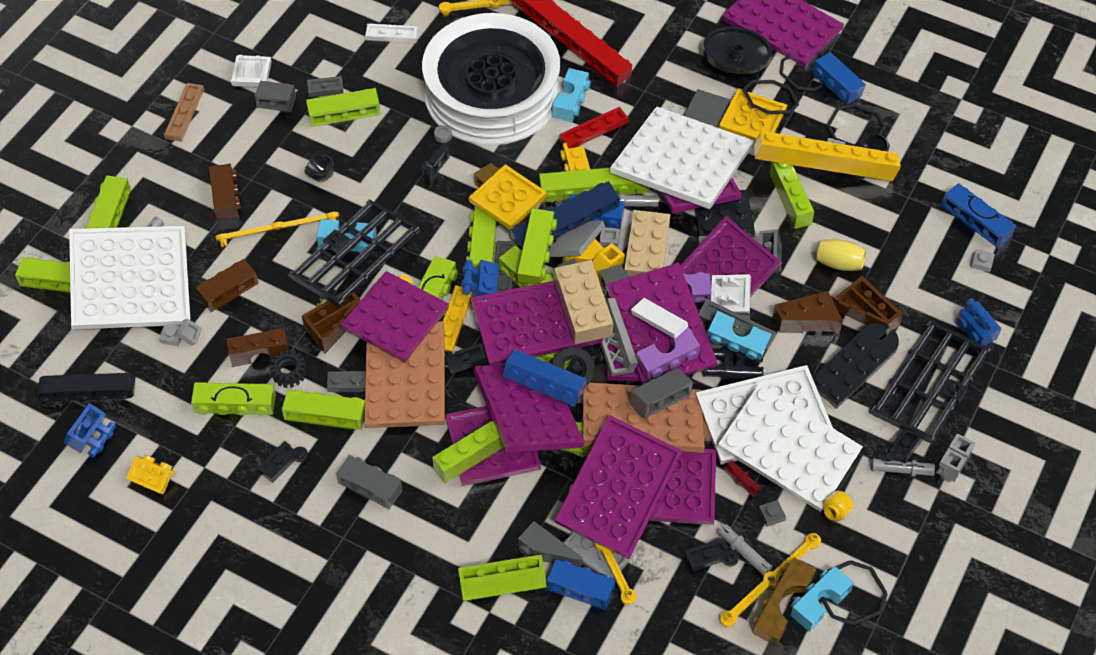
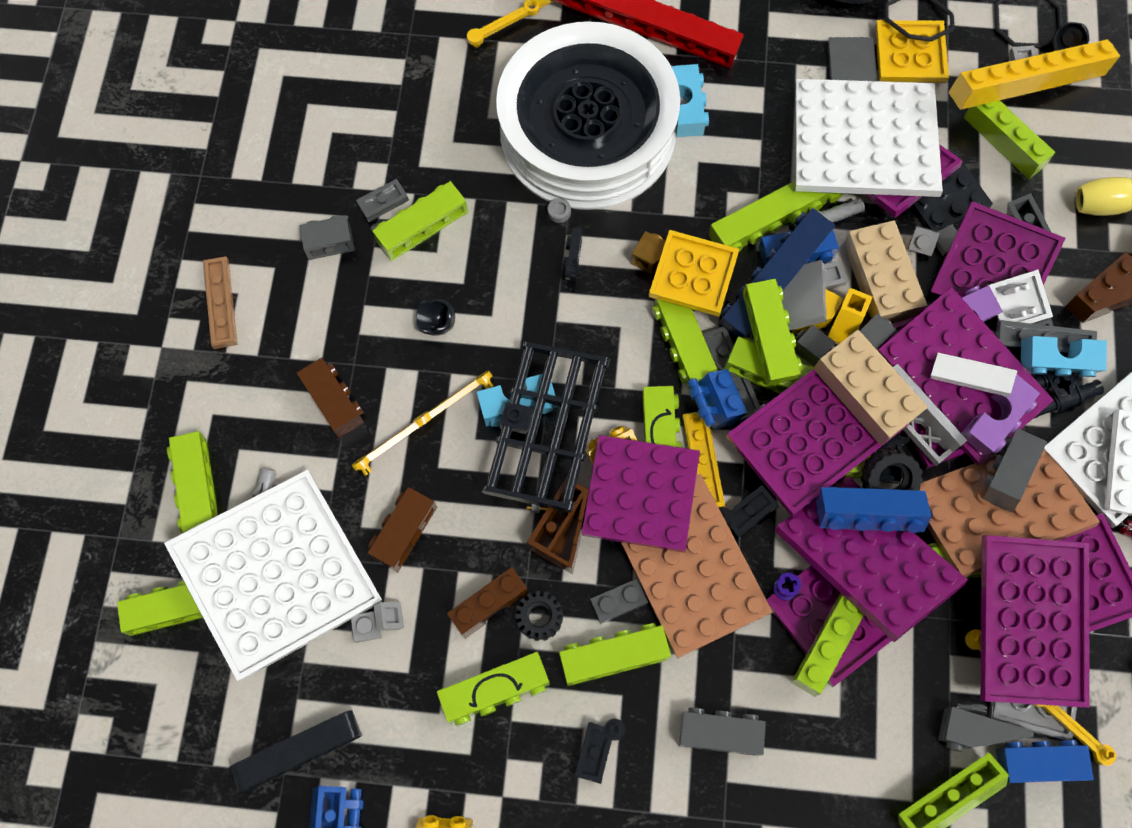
camera: 20 degrees left, 15 degrees up
white plate [231,55,272,87] -> none
white tile [365,24,418,43] -> none
red plate [559,106,629,149] -> none
yellow bracket [560,143,590,172] -> none
none -> dark purple bush [773,573,801,601]
none -> light grey plate [908,226,940,256]

